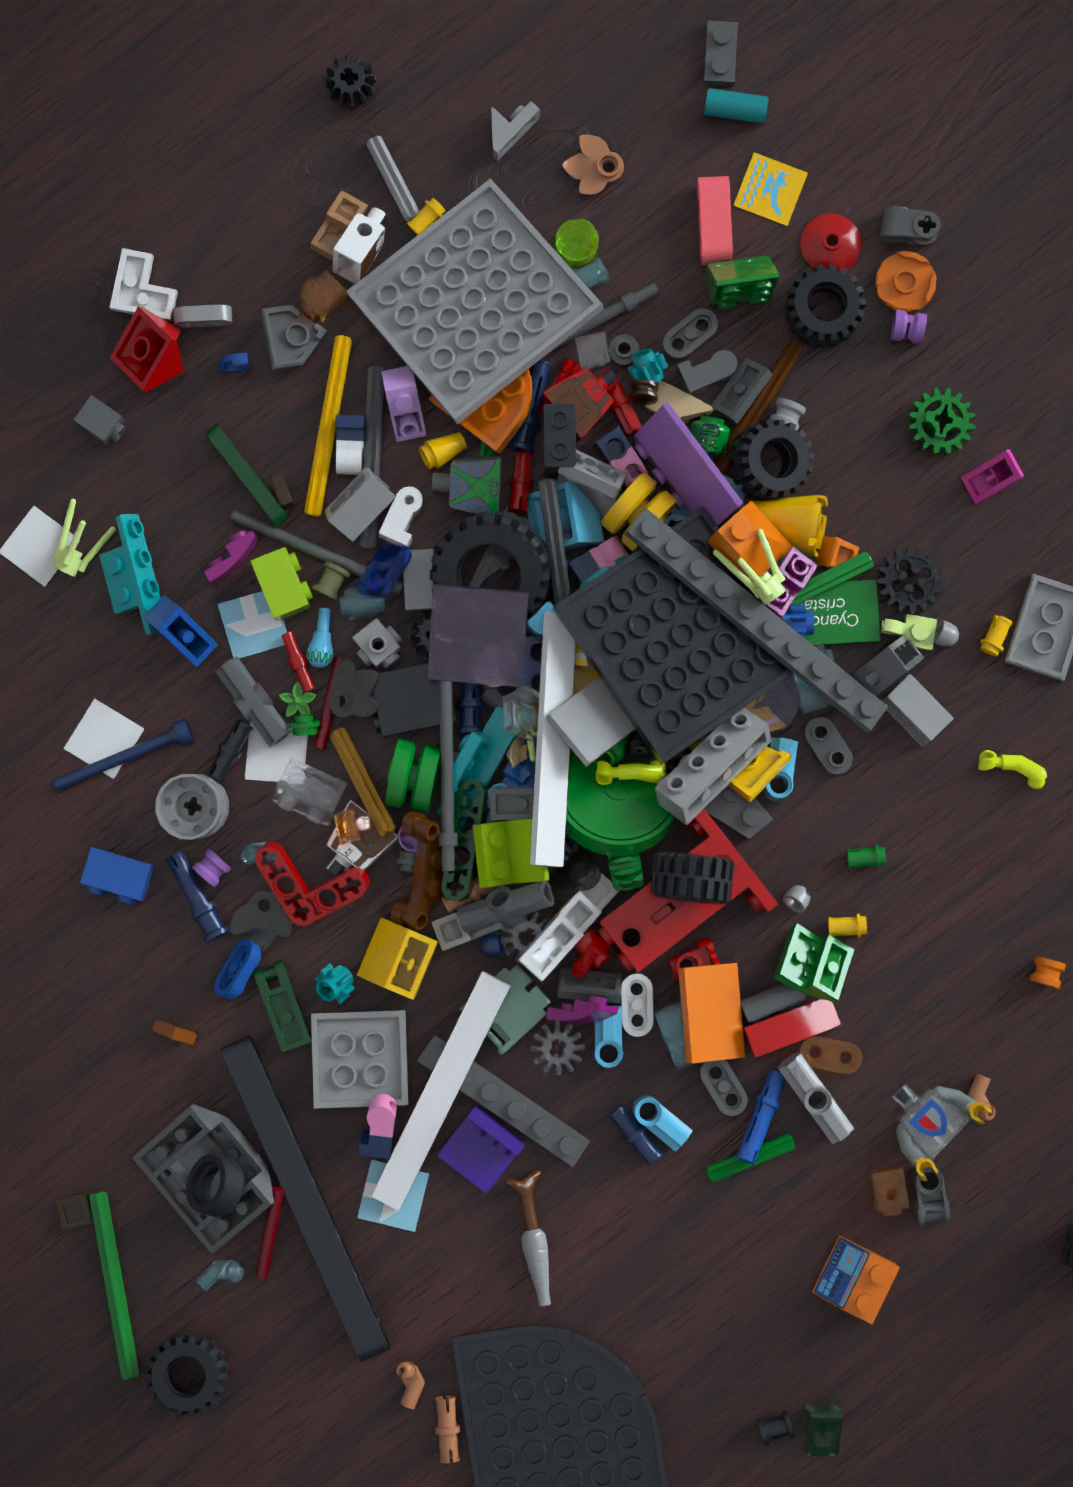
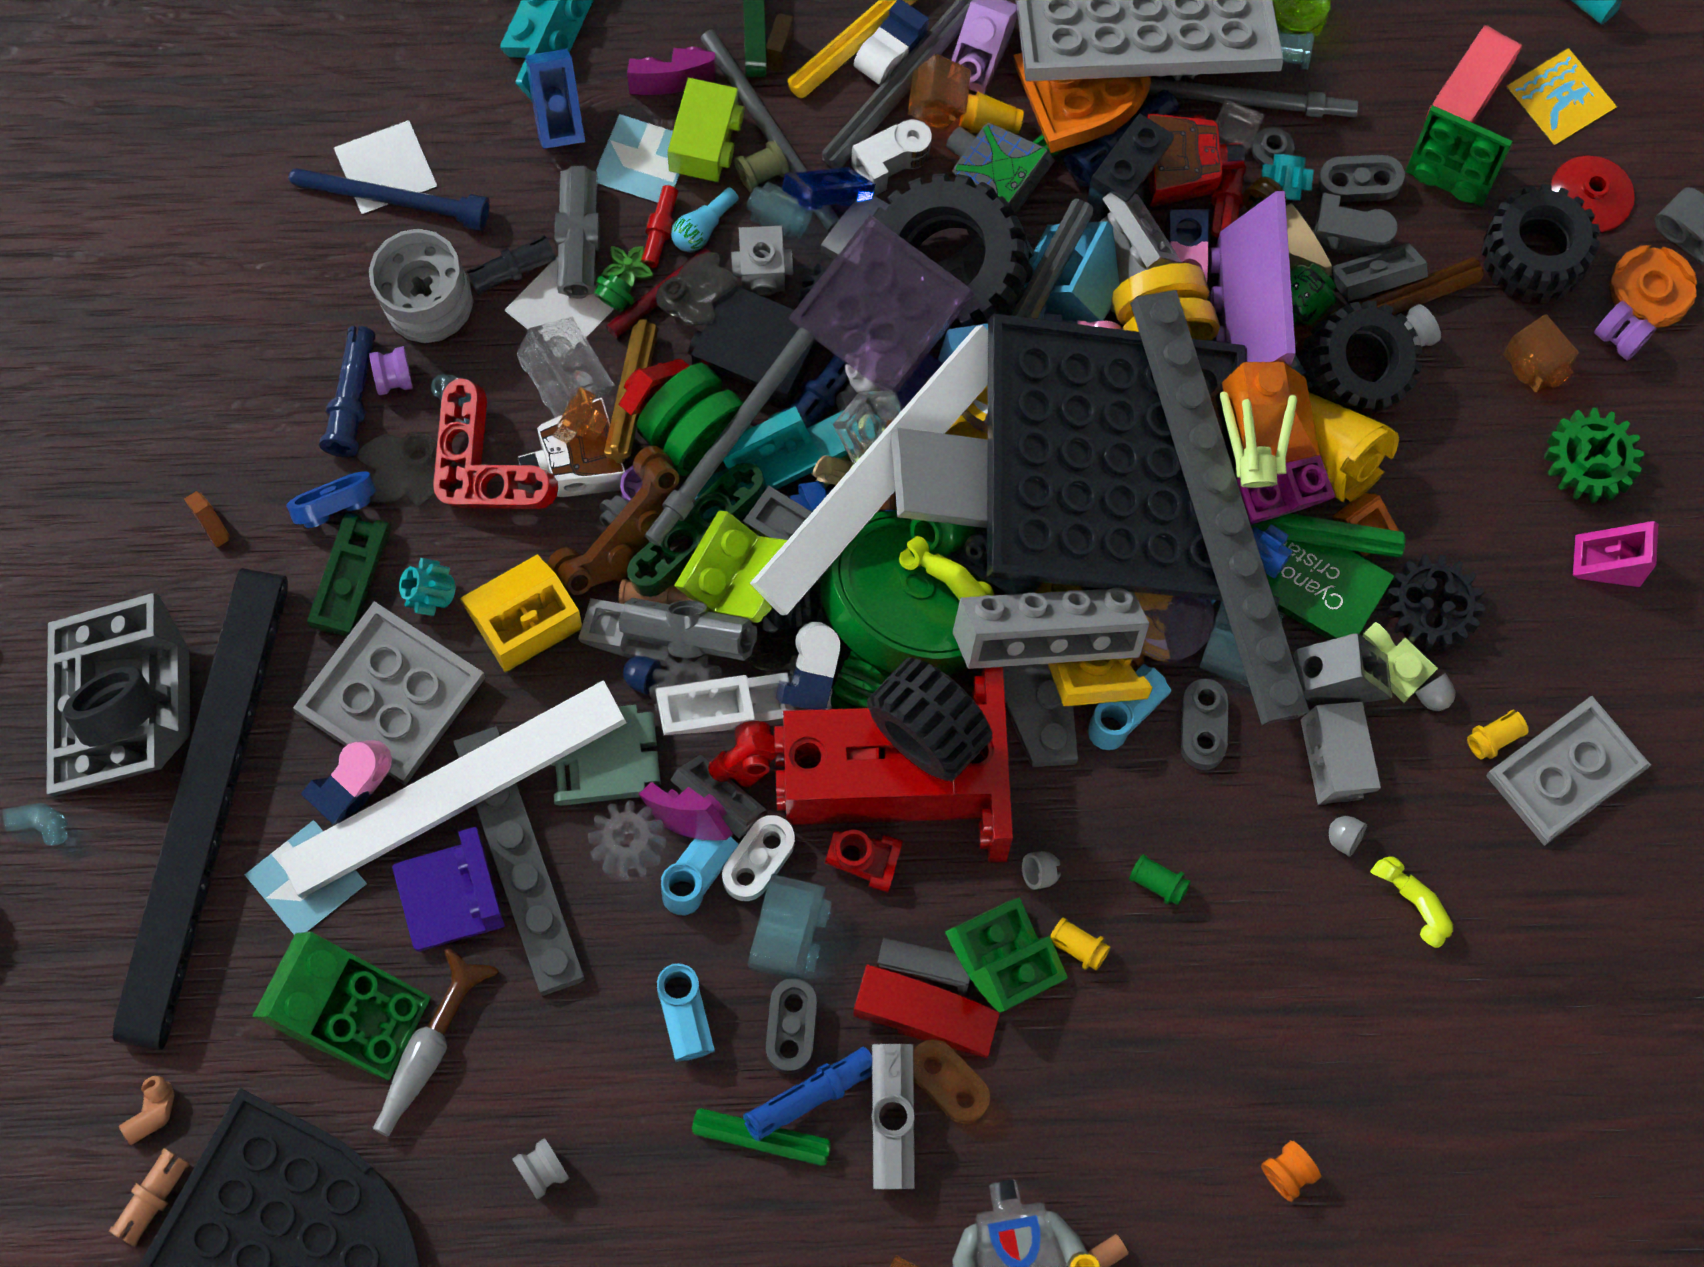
camera: 35 degrees right, 15 degrees down
blue brick [80,847,155,905] -> none
dark red bar [256,1187,284,1279] -> none
light grey hinge [324,466,395,542] -> none
red axle [508,451,533,514] -> none
dark blue pin [609,1105,664,1166] -> none
orange tile [678,963,745,1063] -> none
none -> green slope [252,932,431,1081]
none -> light grey wheel [512,1138,569,1199]
none -> red plate [618,359,690,415]
none -> leg [775,622,840,710]
none -> clear orange brick [908,54,971,130]
none -> light grey hinge [1329,816,1367,856]
none -> clear orange brick [1503,314,1579,393]

